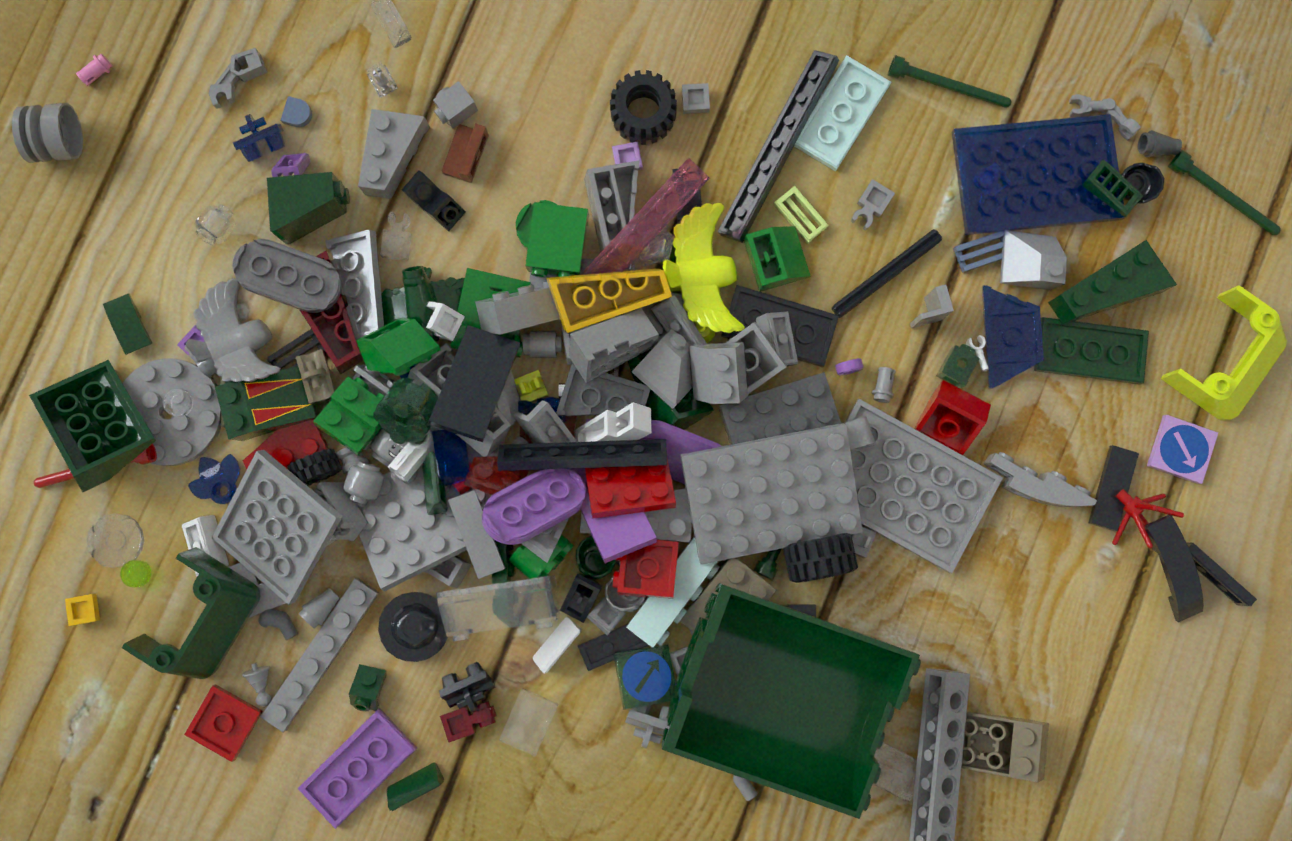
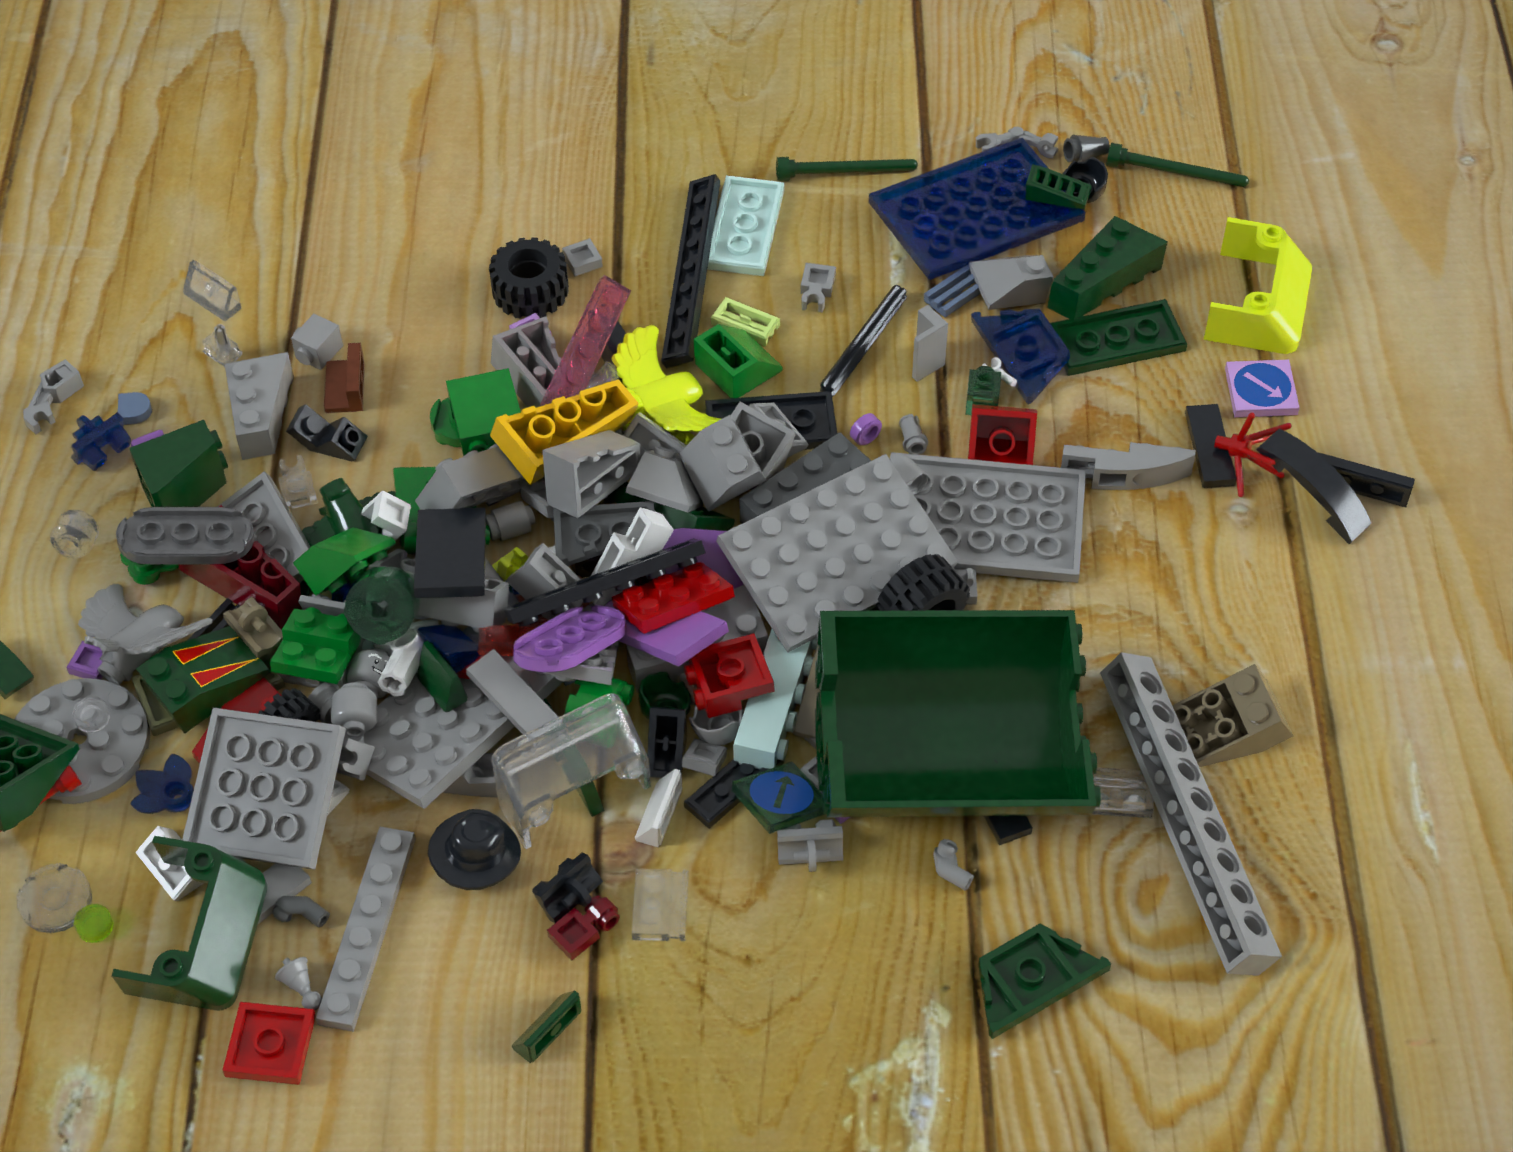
camera: 25 degrees left, 30 degrees down
yellow plate [65,594,100,626] -> none
medium lavender tile [297,708,417,829] -> none
light grey cone [299,588,340,629] -> none
dark green bracket [349,664,387,712] -> none

